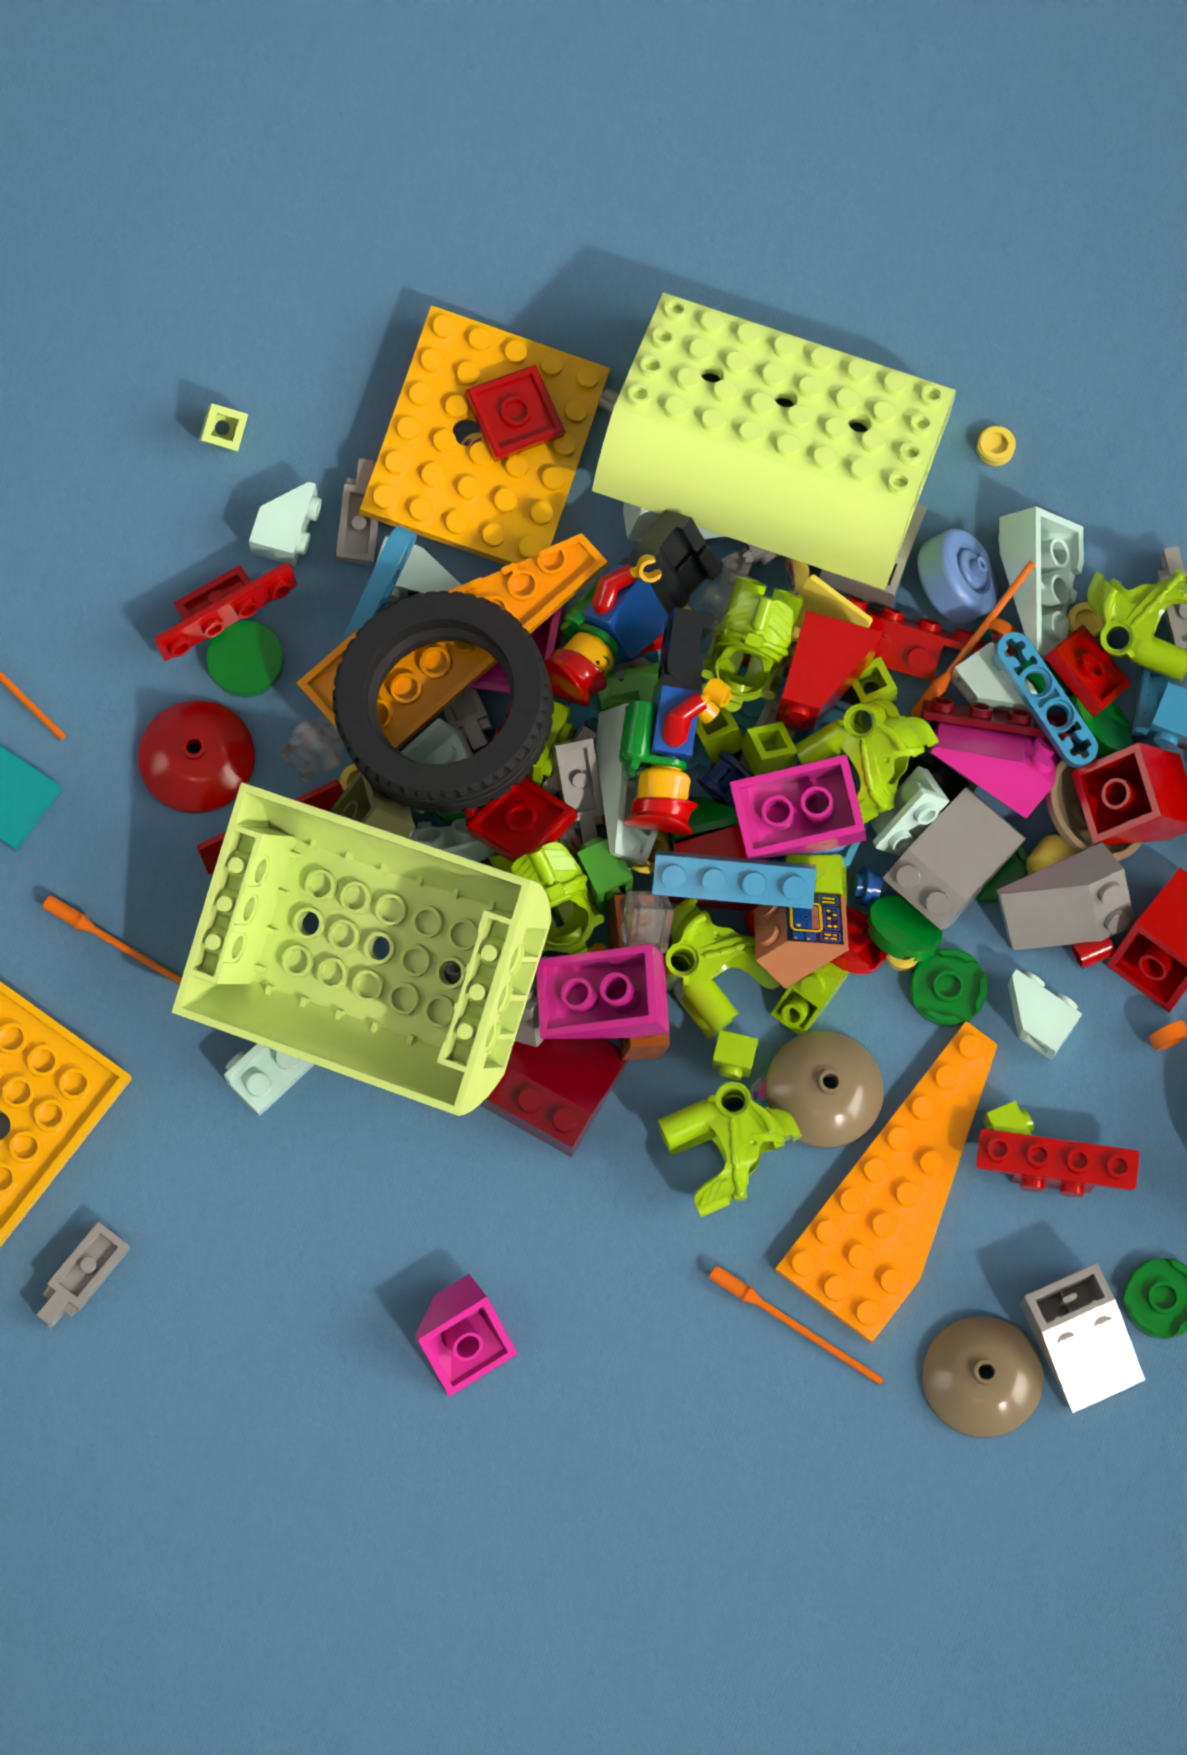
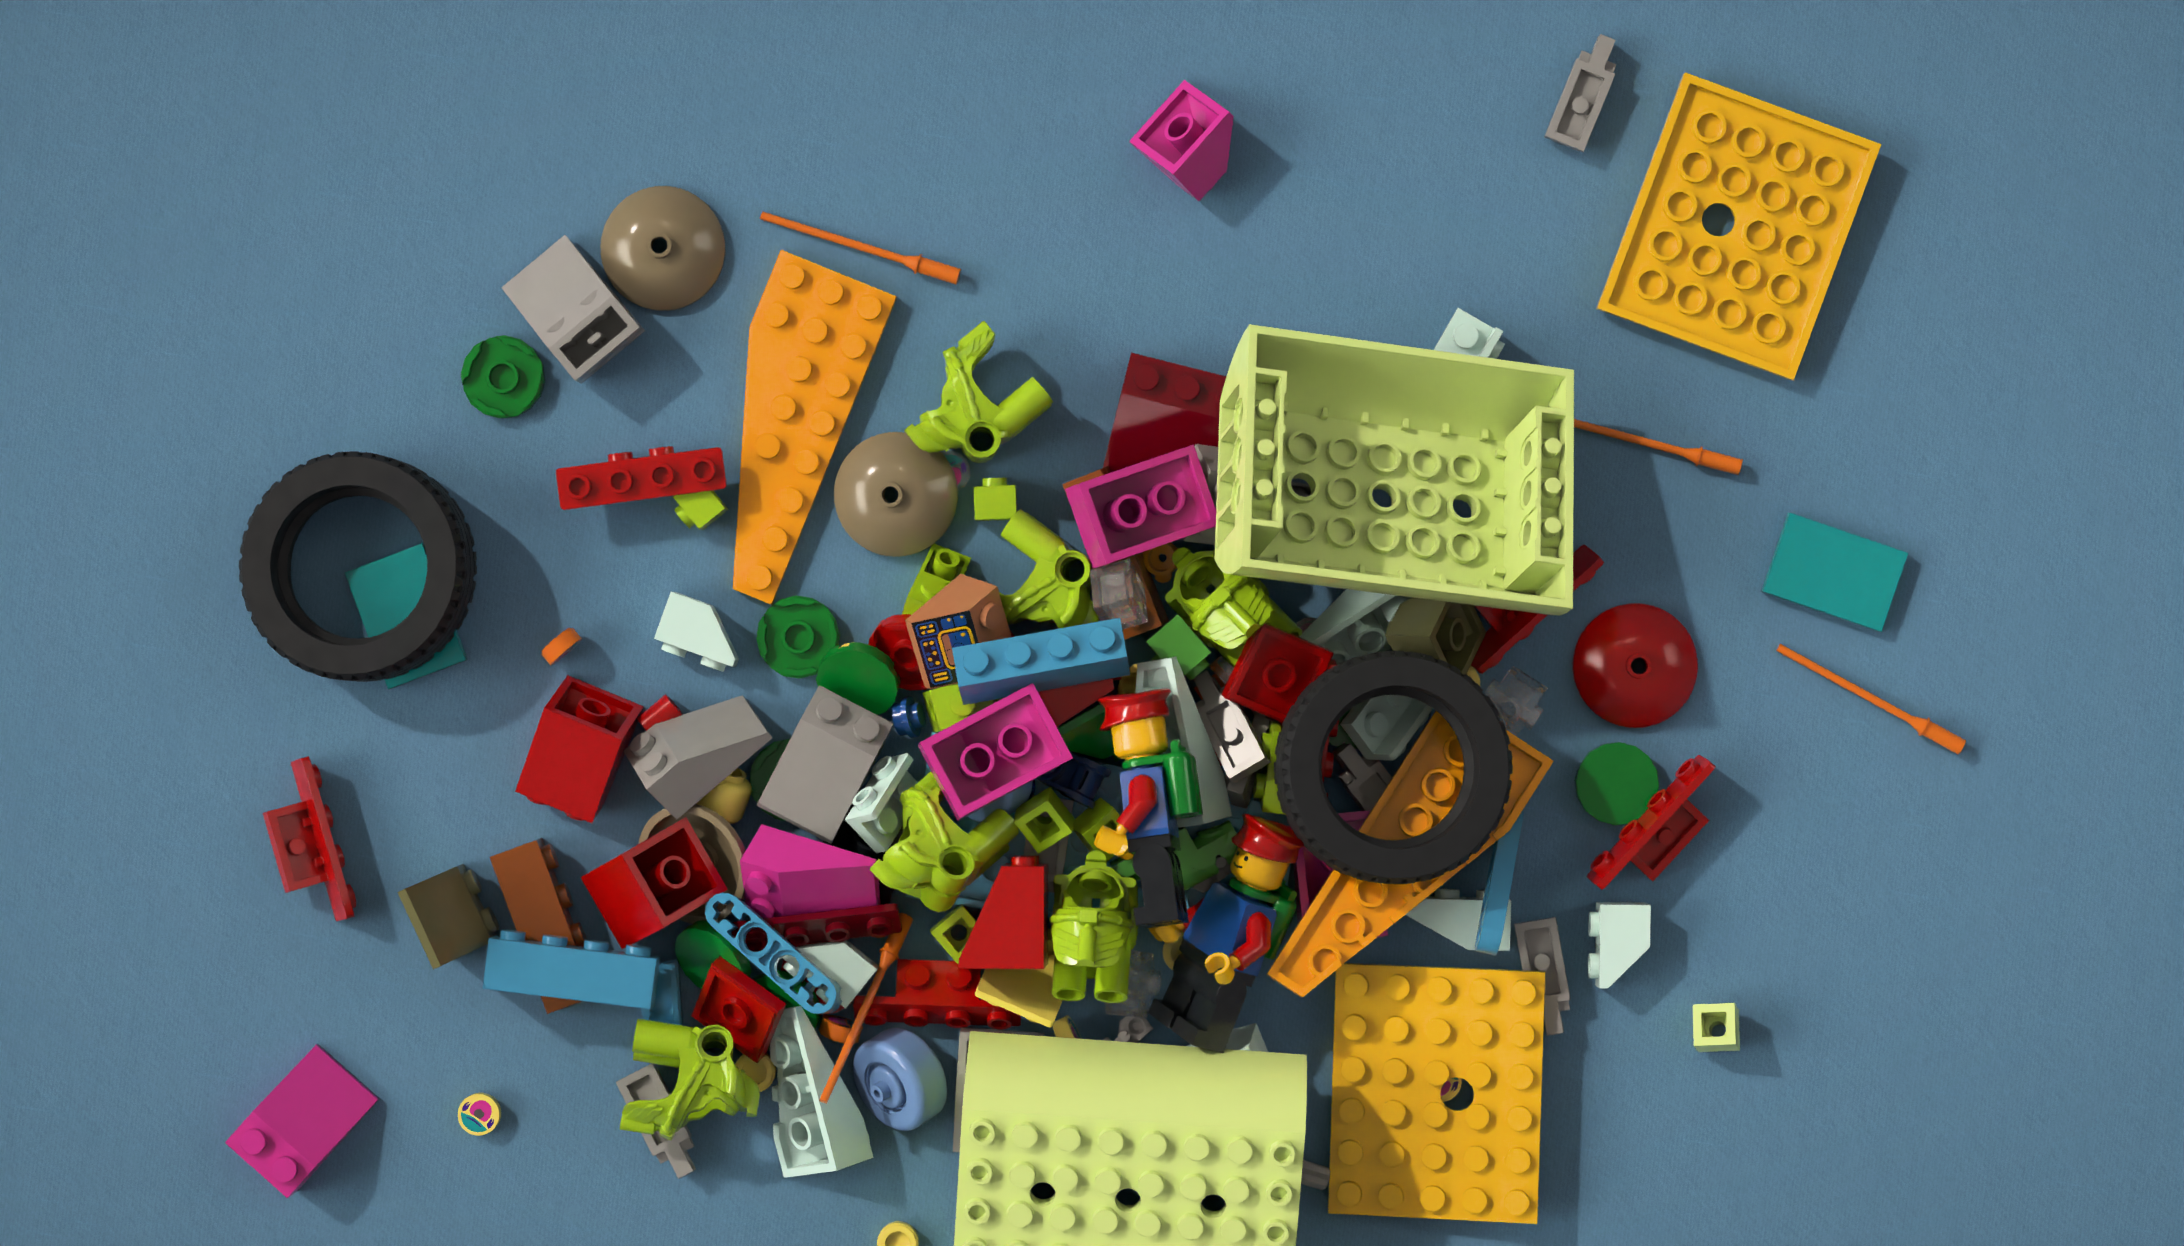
camera: 165 degrees right, 15 degrees up
red tile [465,364,566,462] -> none

